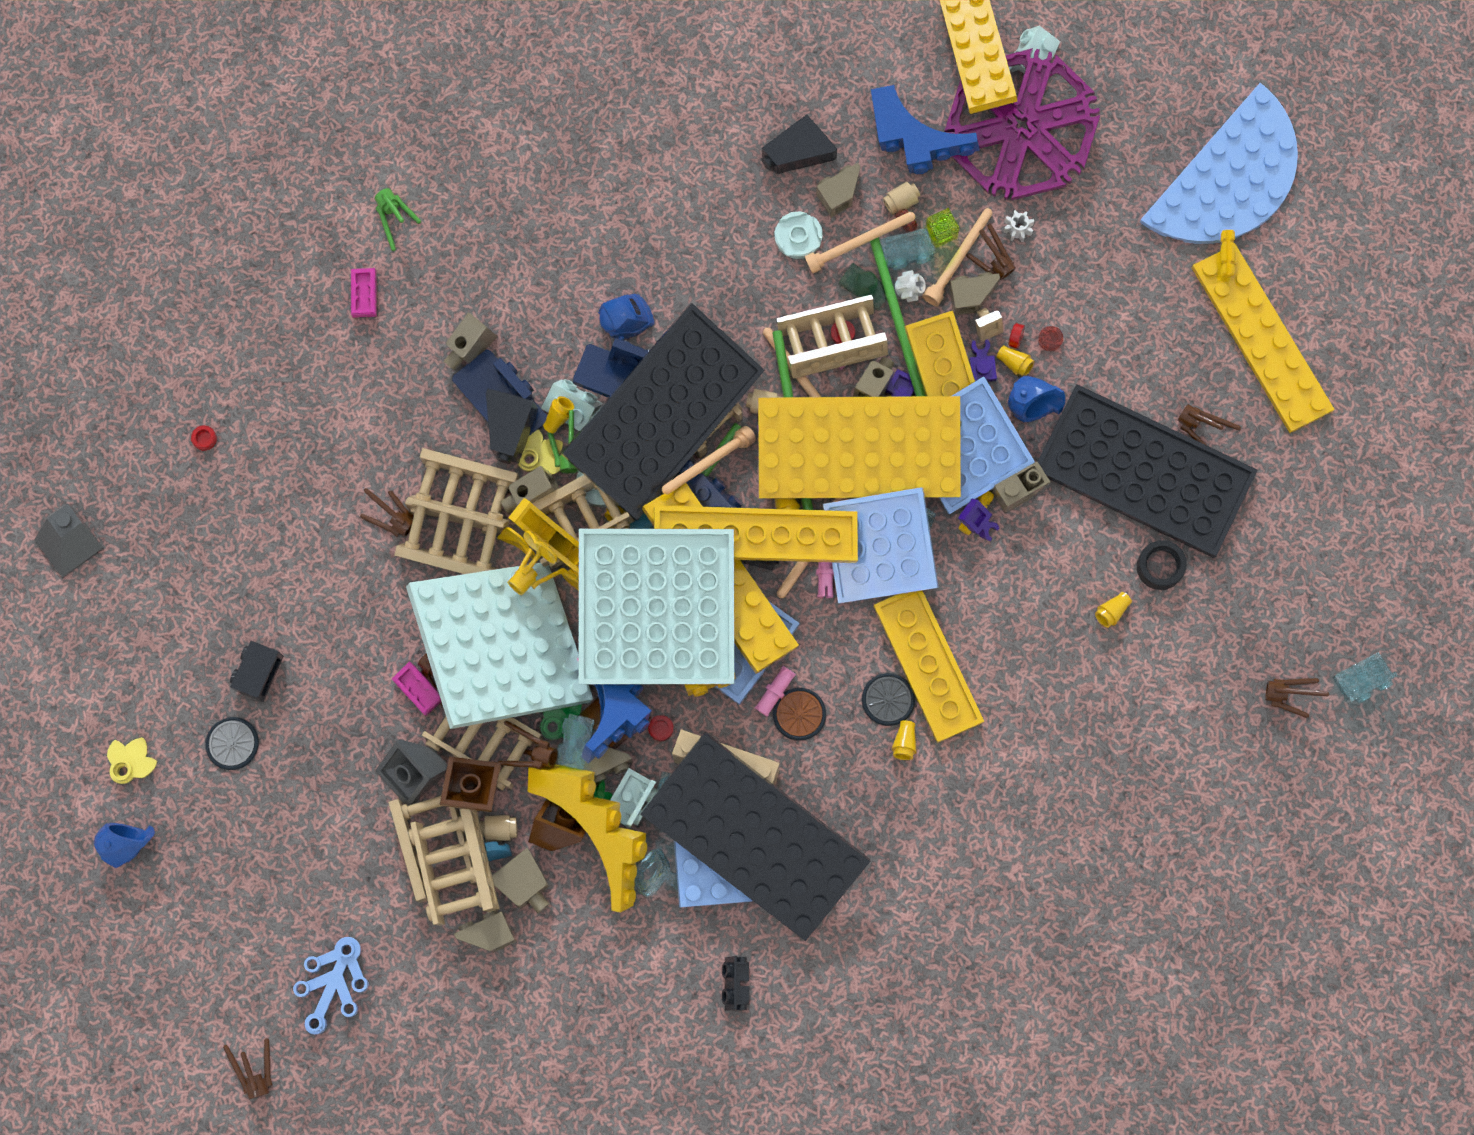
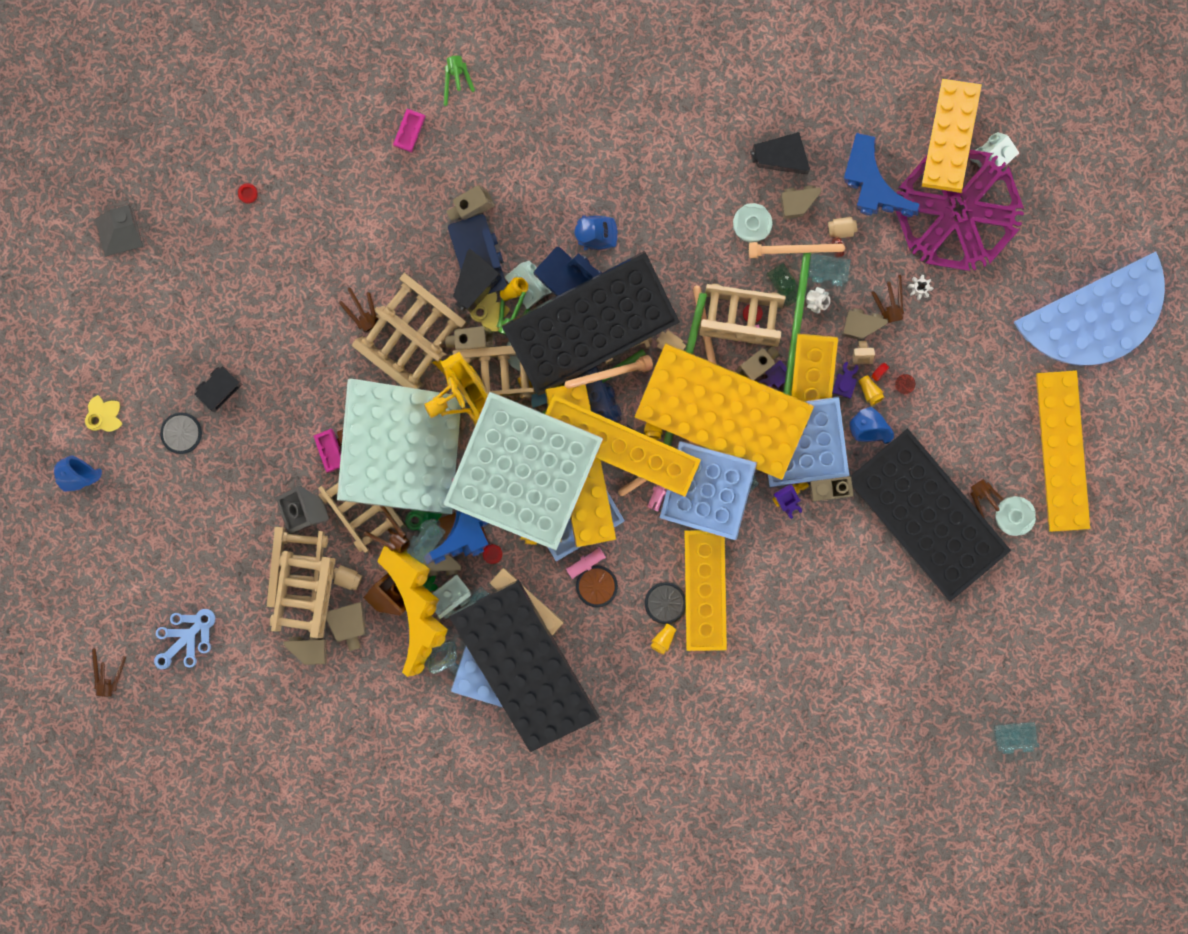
camera: 25 degrees right, 10 degrees up
reddish brown slope [440,756,501,812] -> none
dark azure tile [485,841,512,861] -> none
black hinge [722,956,749,1010] -> none
light nougat piece [922,208,992,307] -> none
clear neon green brick [925,208,960,248] -> none
yellow cone [1095,592,1132,628] -> none
black tyre [1137,540,1187,590] -> none
yellow axle [1221,229,1235,277] -> none
reddish brown plant [1265,678,1329,718] -> none
none -> light aqua tile [995,496,1036,536]

